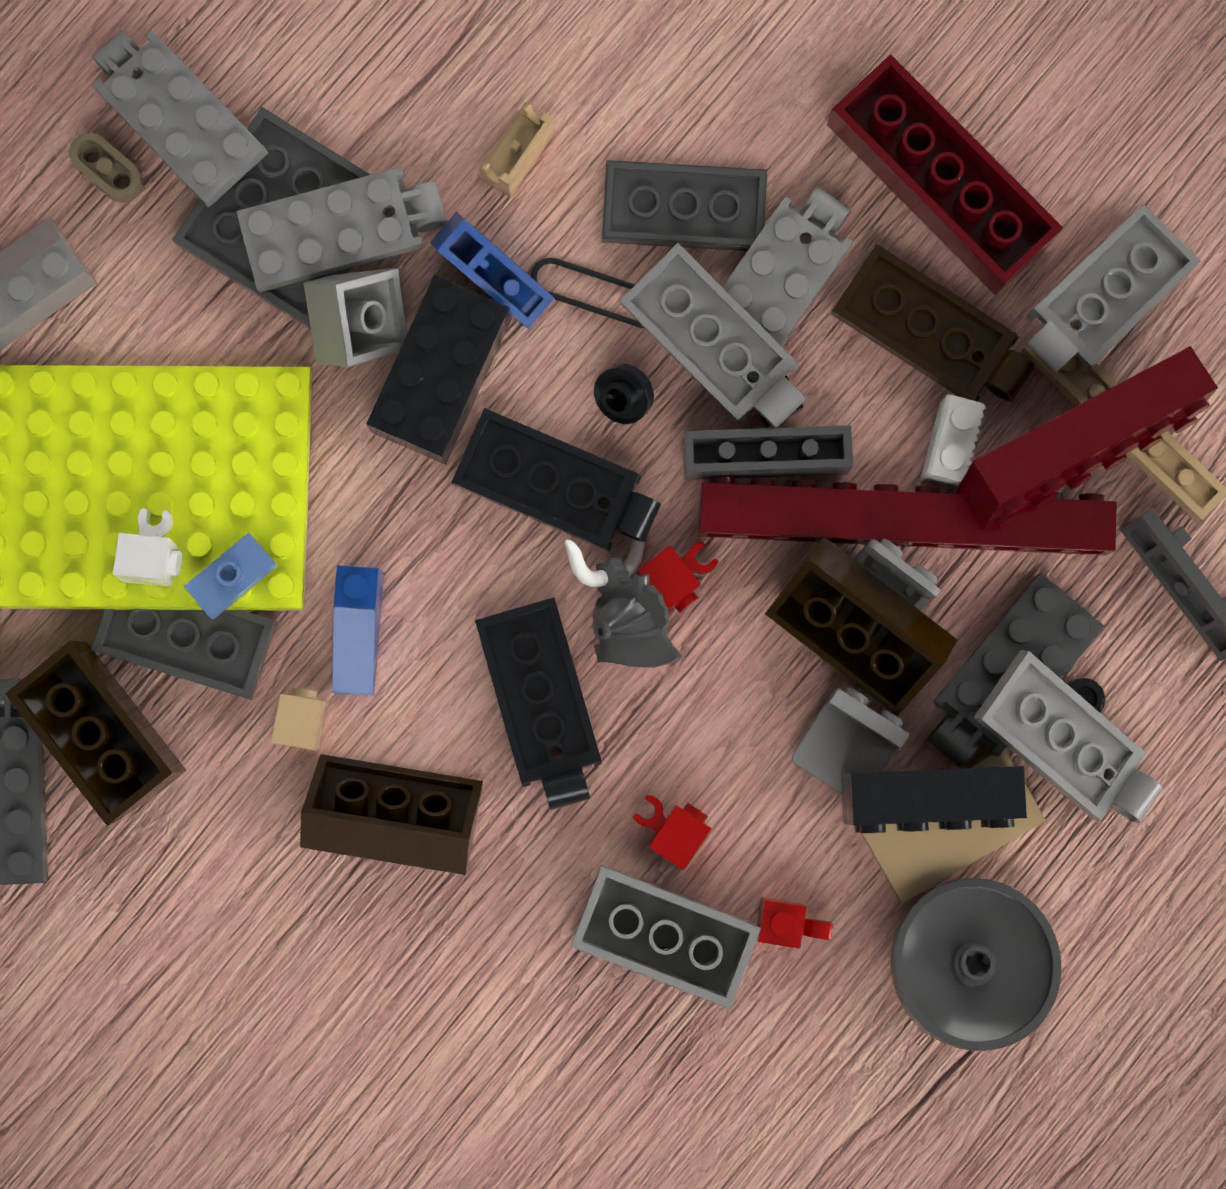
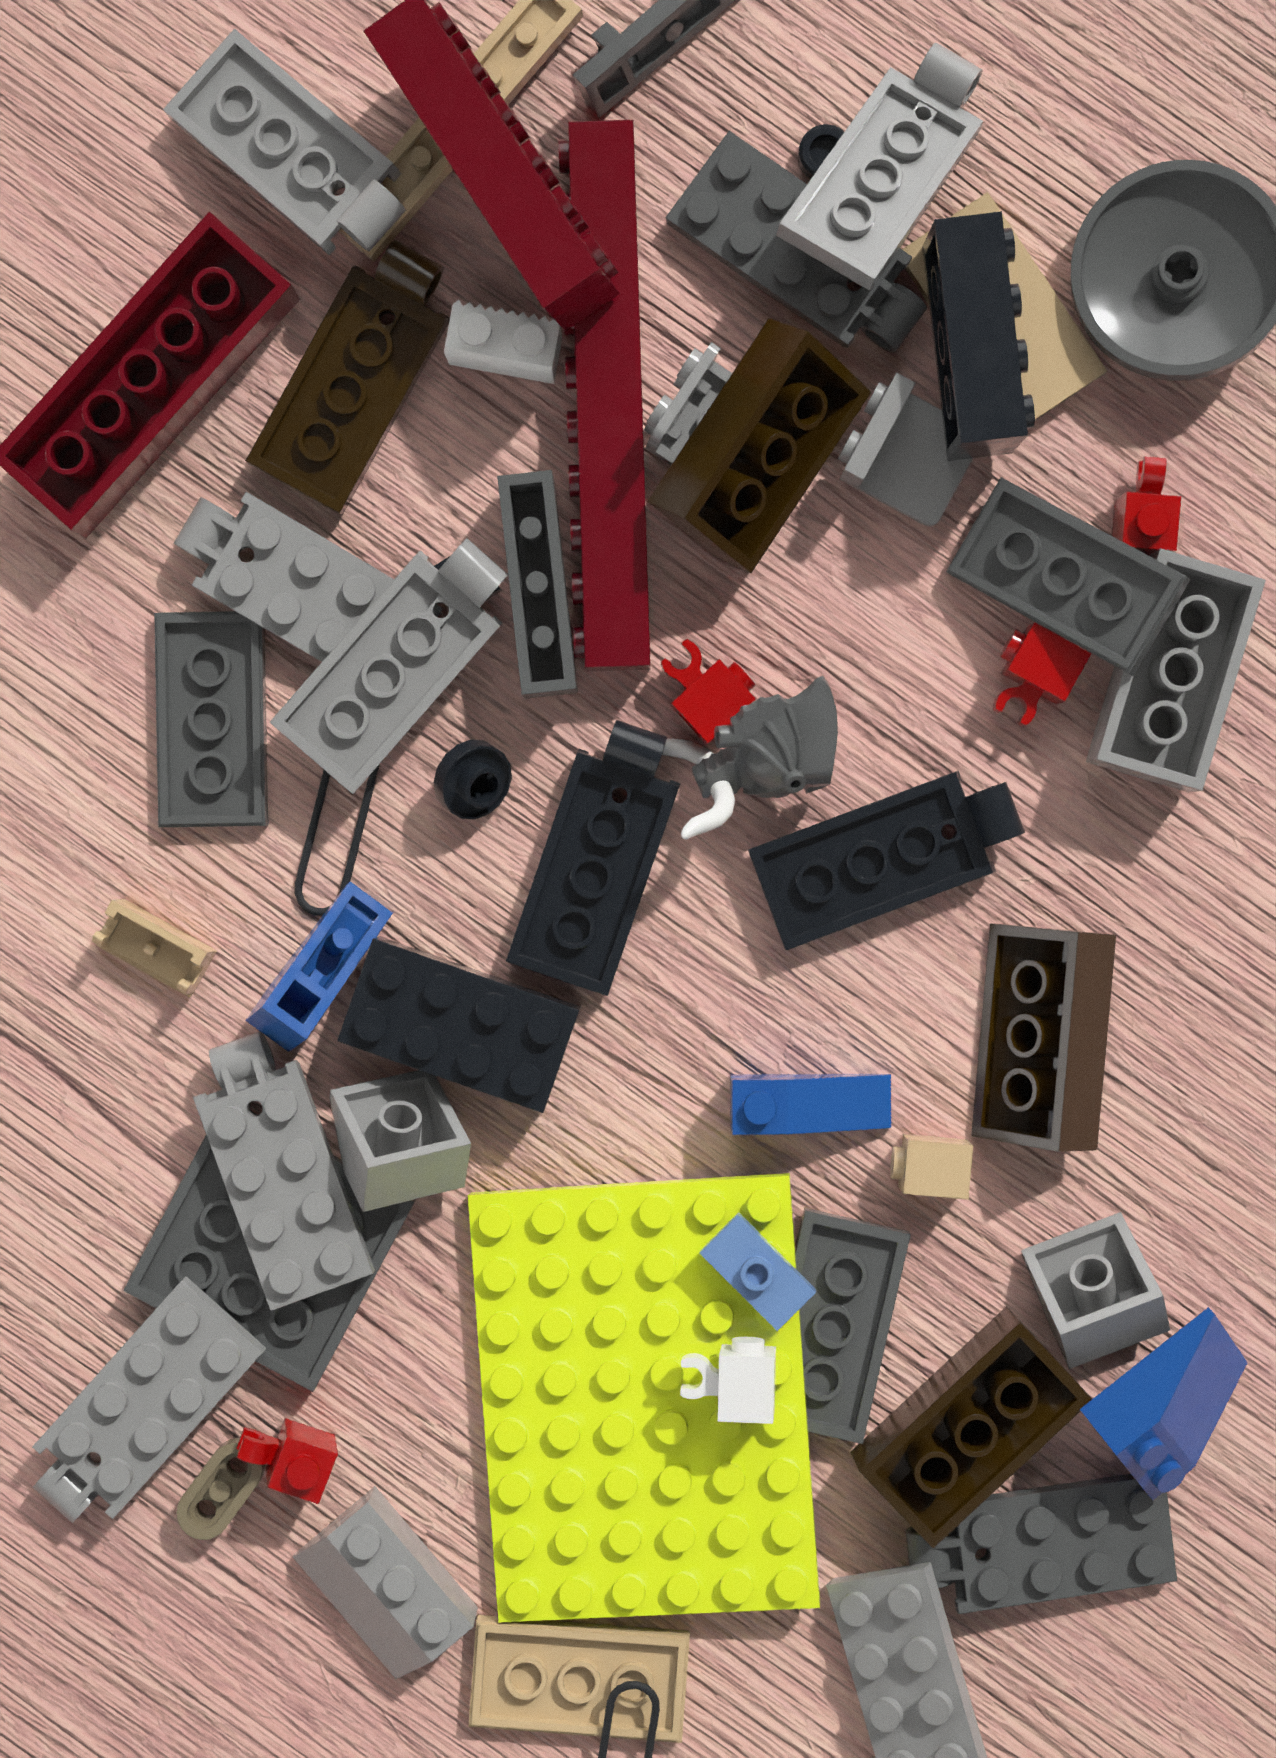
camera: 90 degrees left, 5 degrees up
none -> red brick [236,1418,338,1504]
none -> dark grey tile [946,477,1190,676]
none -> light grey slope [1021,1212,1170,1369]
none -> blue slope [1080,1307,1248,1501]

